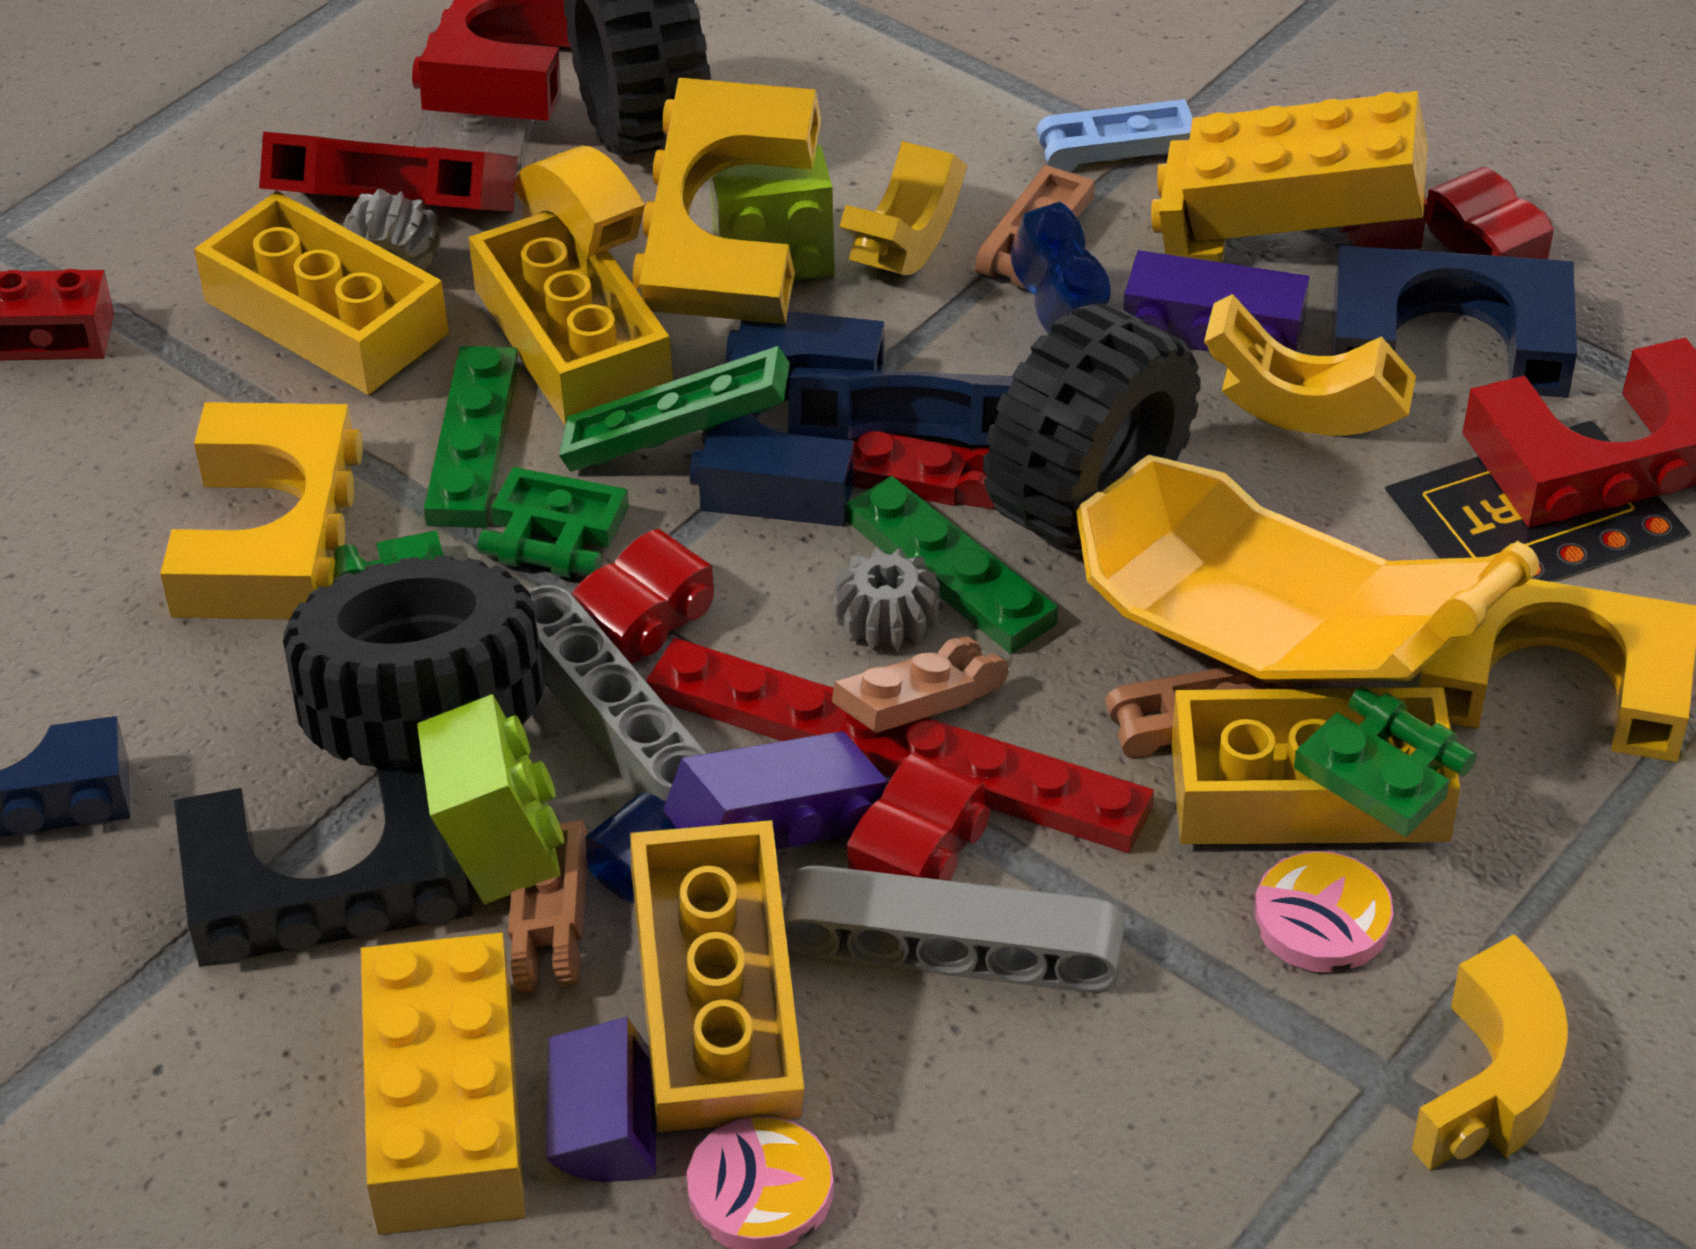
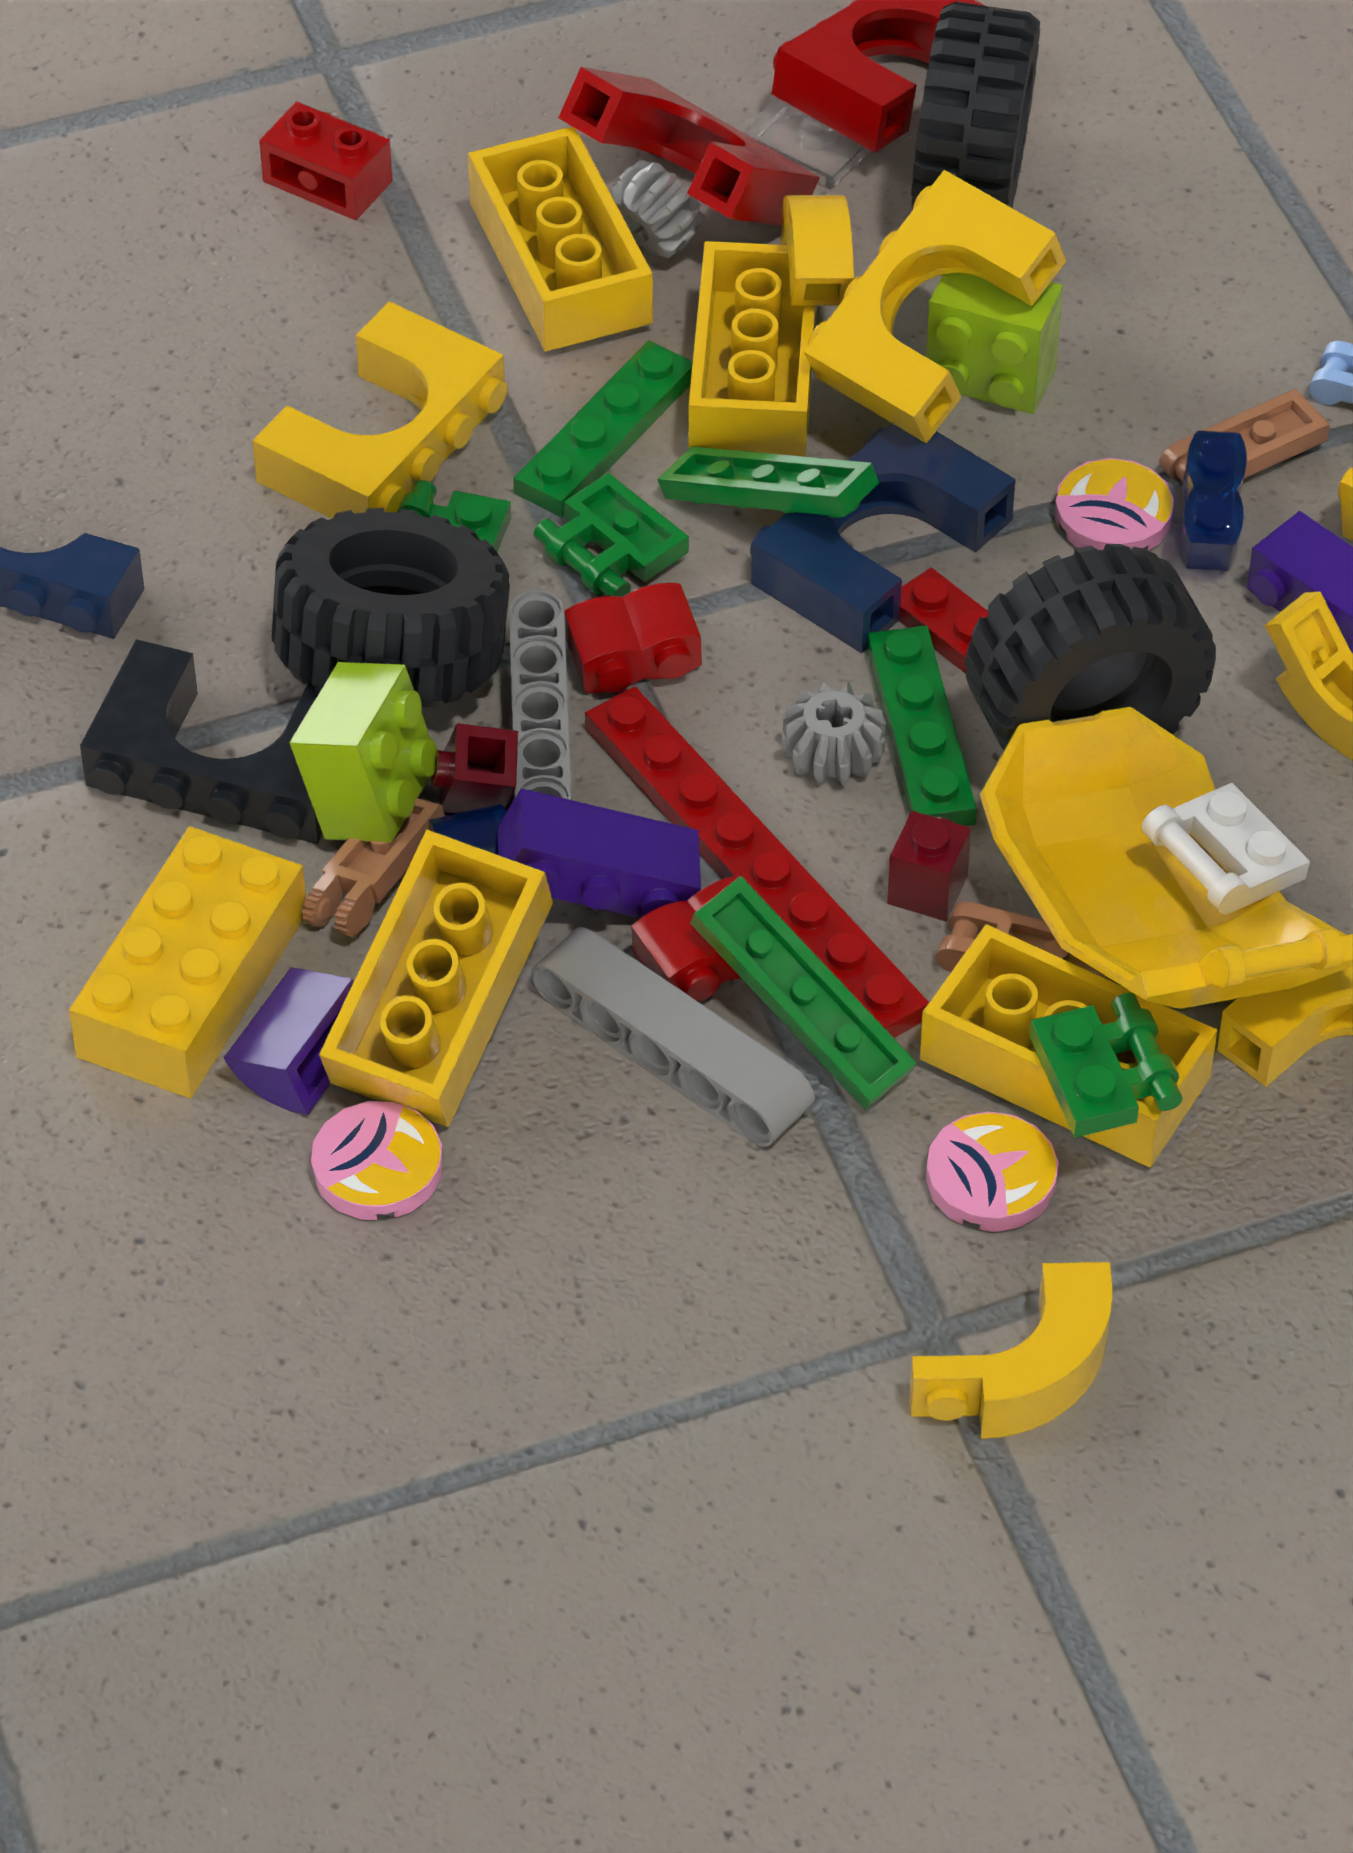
camera: 30 degrees right, 5 degrees up
dark blue arch [788,367,1014,445] -> none
nougat hinge [832,636,1009,733] -> none
yellow arch [839,141,967,275] -> none
none -> dark red brick [431,723,518,819]
none -> green plate [690,876,917,1111]
none -> dark red brick [887,810,971,922]
none -> tile [1054,458,1174,551]
none -> white plate [1141,783,1310,914]

